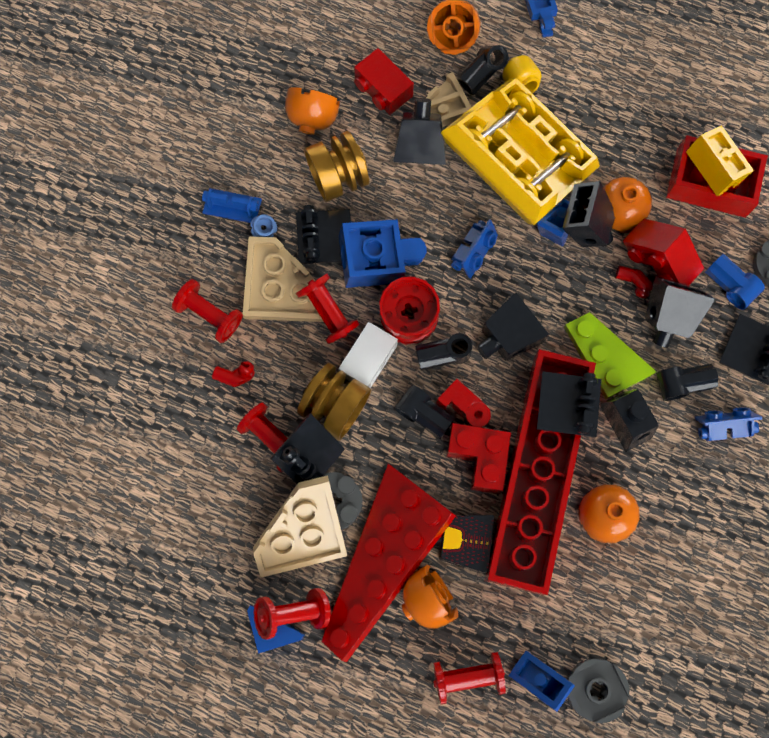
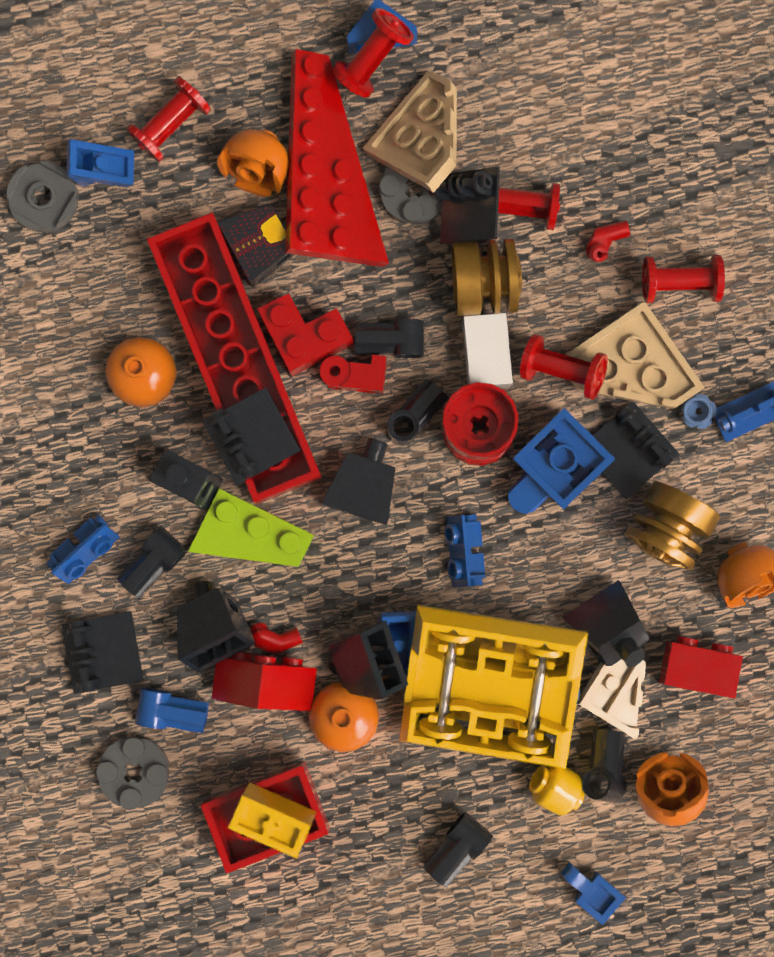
camera: 145 degrees right, 10 degrees up
none -> black piece [423,812,493,888]

